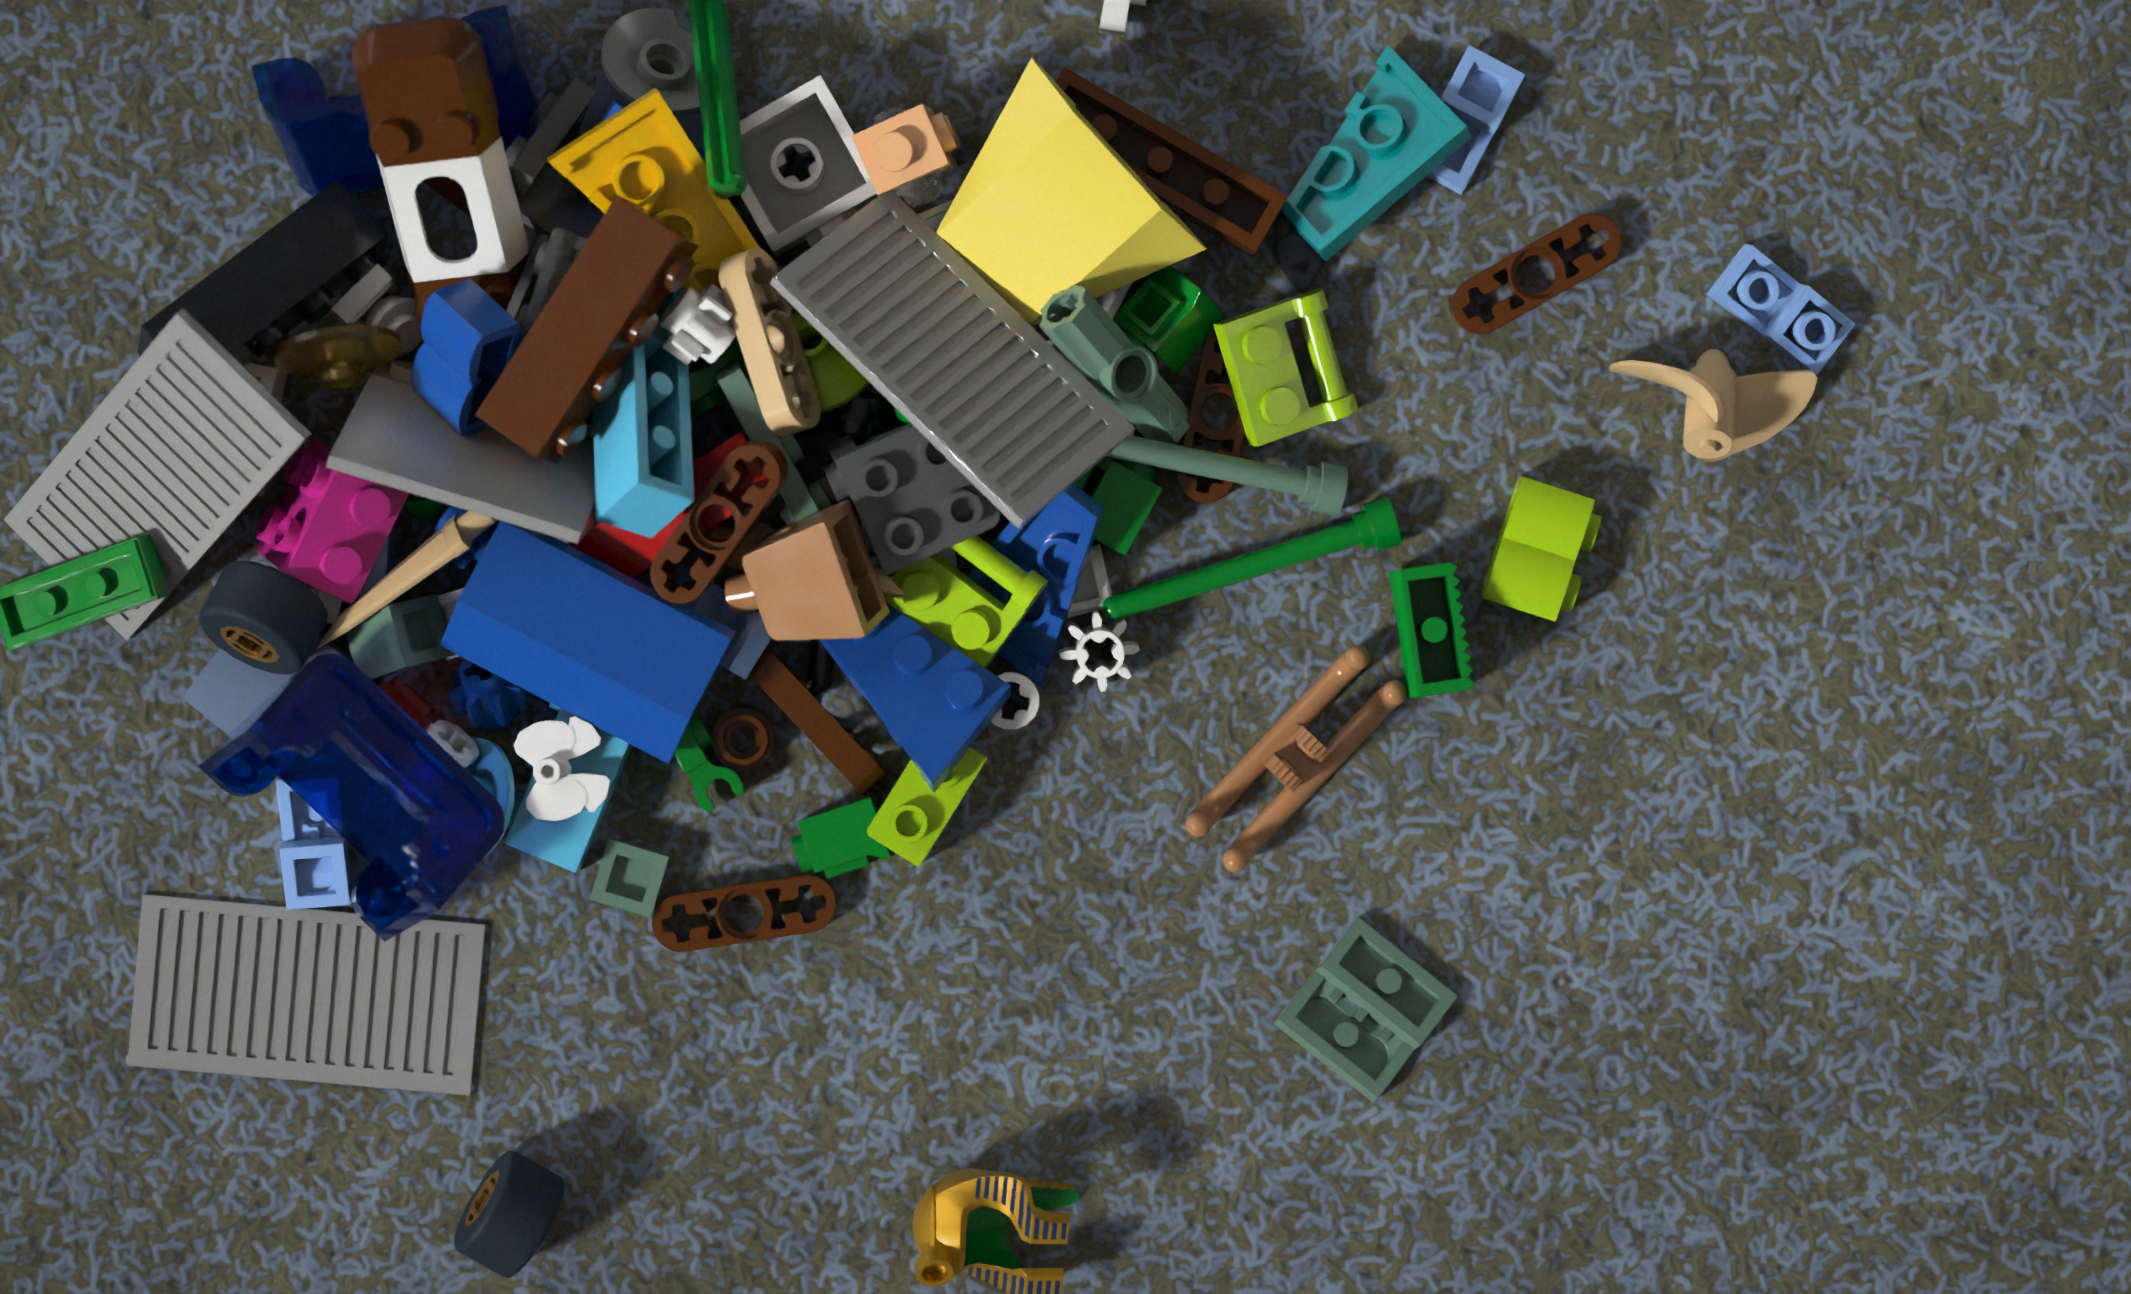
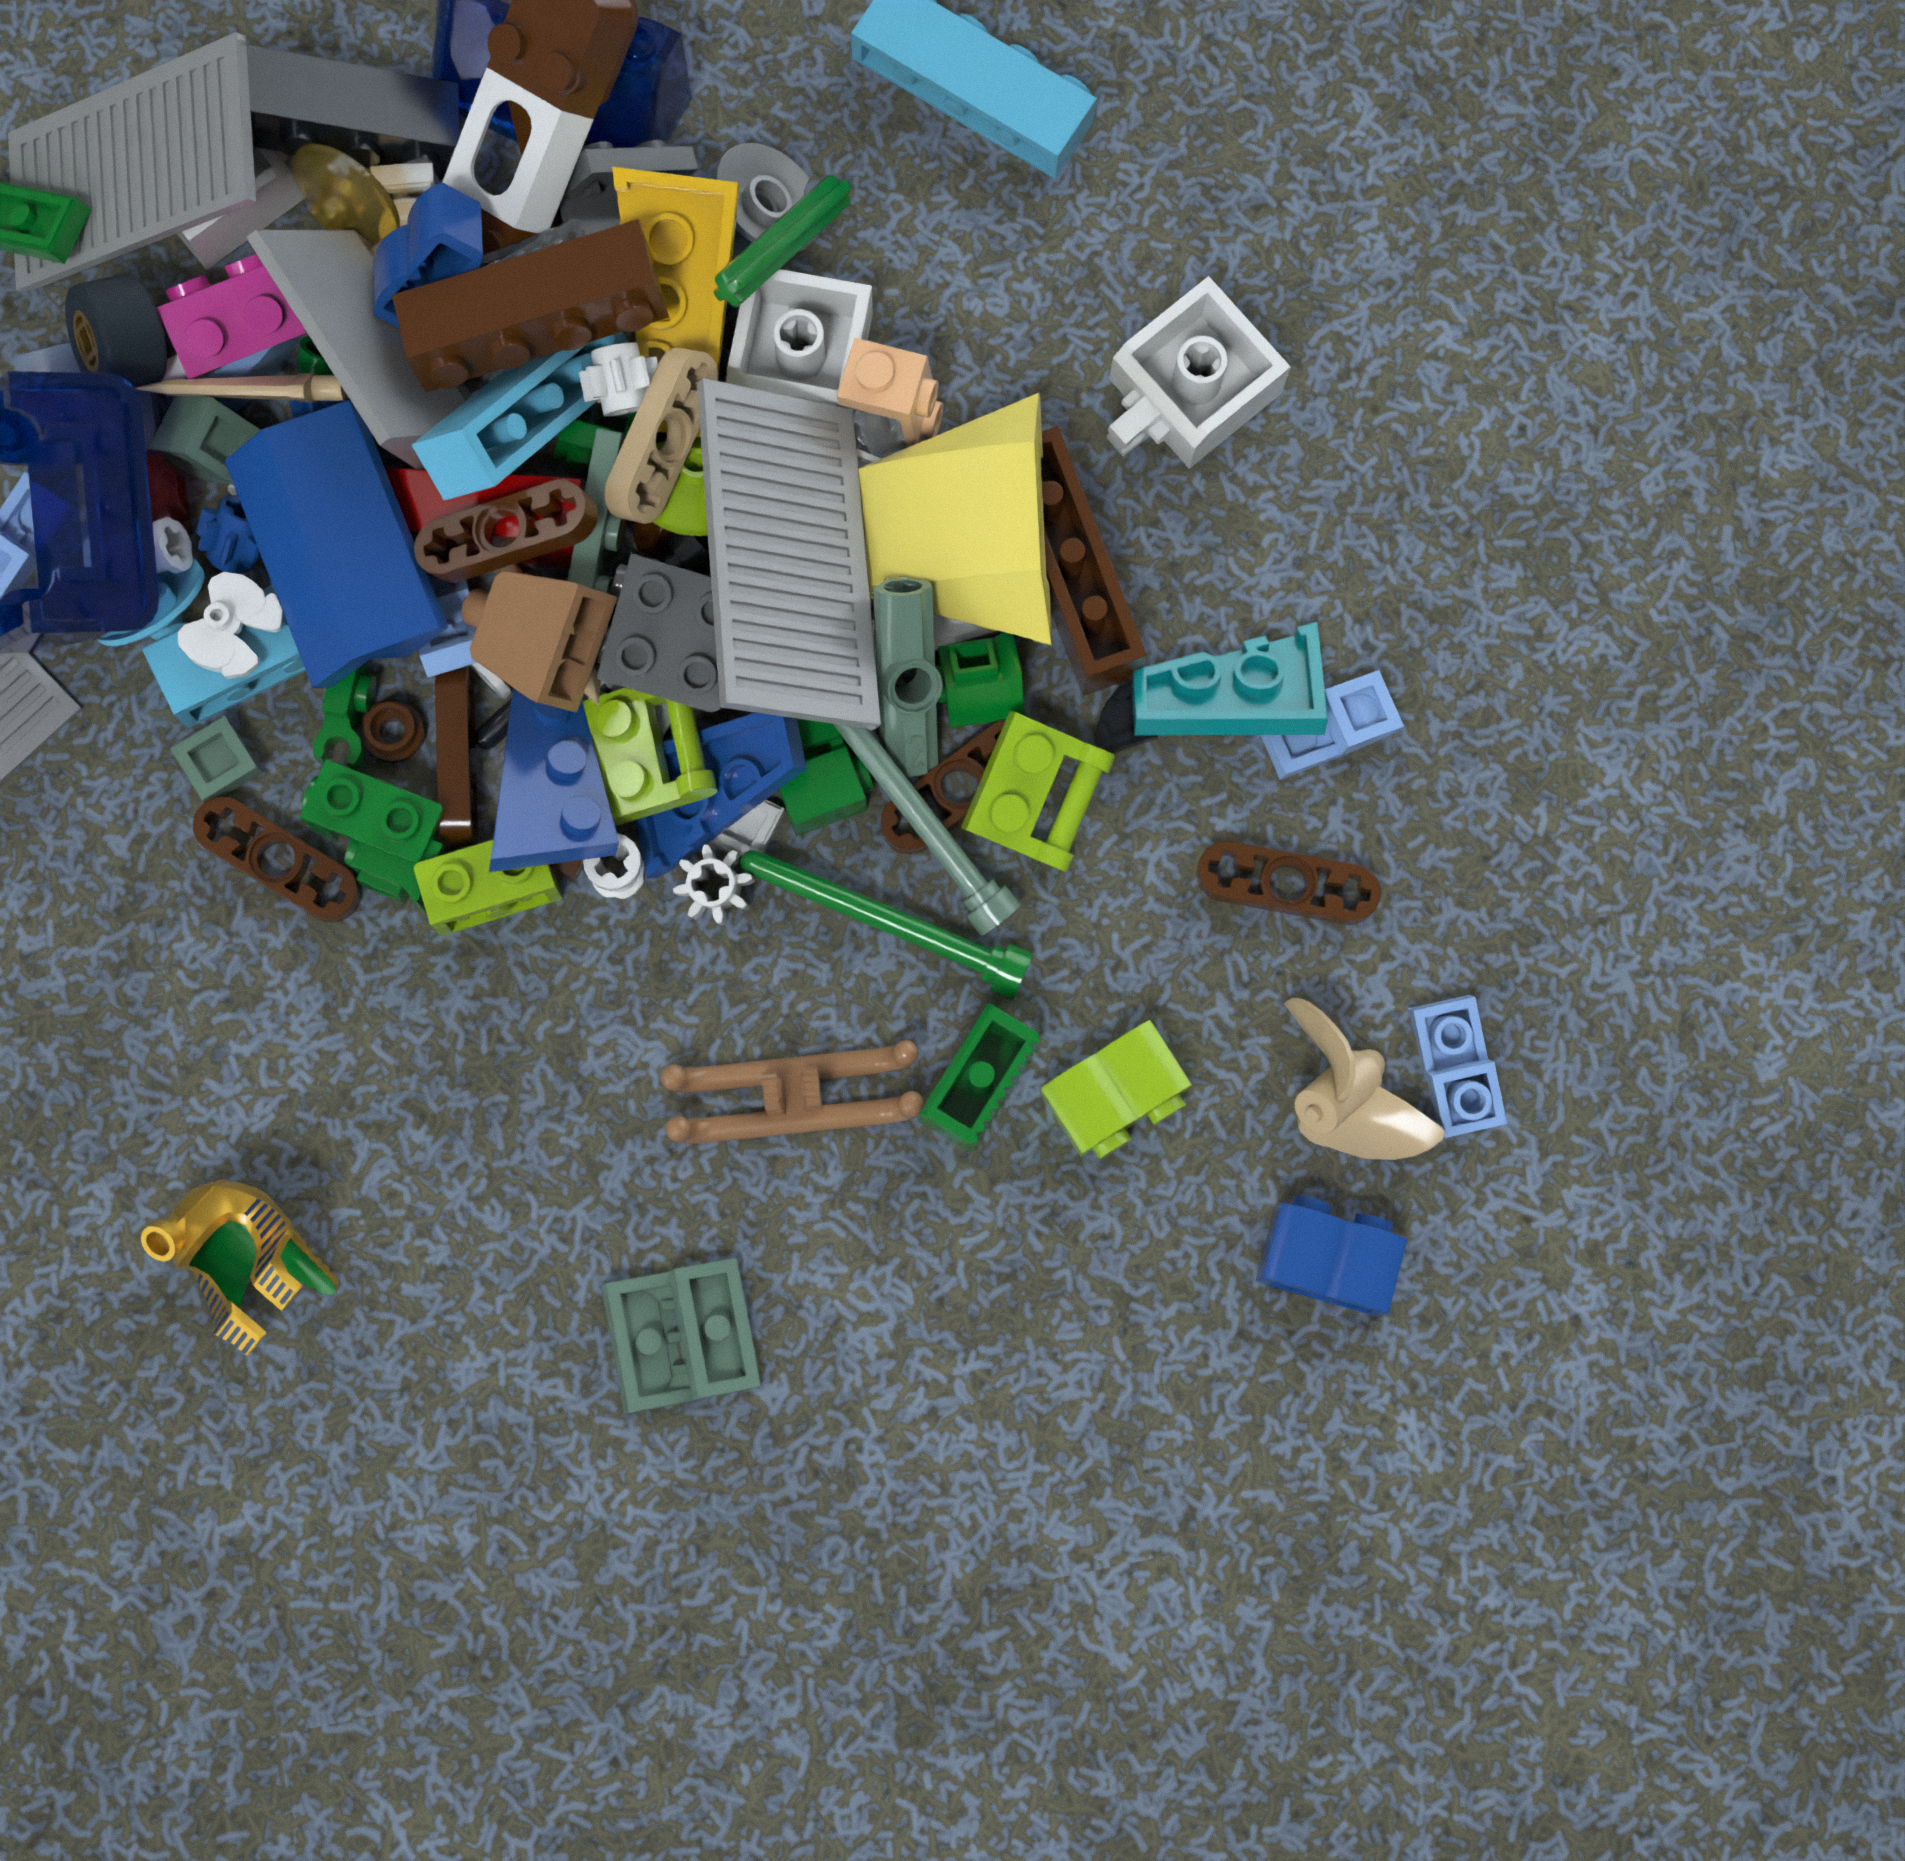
camera: 35 degrees right, 10 degrees down
none -> green bracket [300,759,444,864]
none -> blue brick [1255,1195,1407,1317]

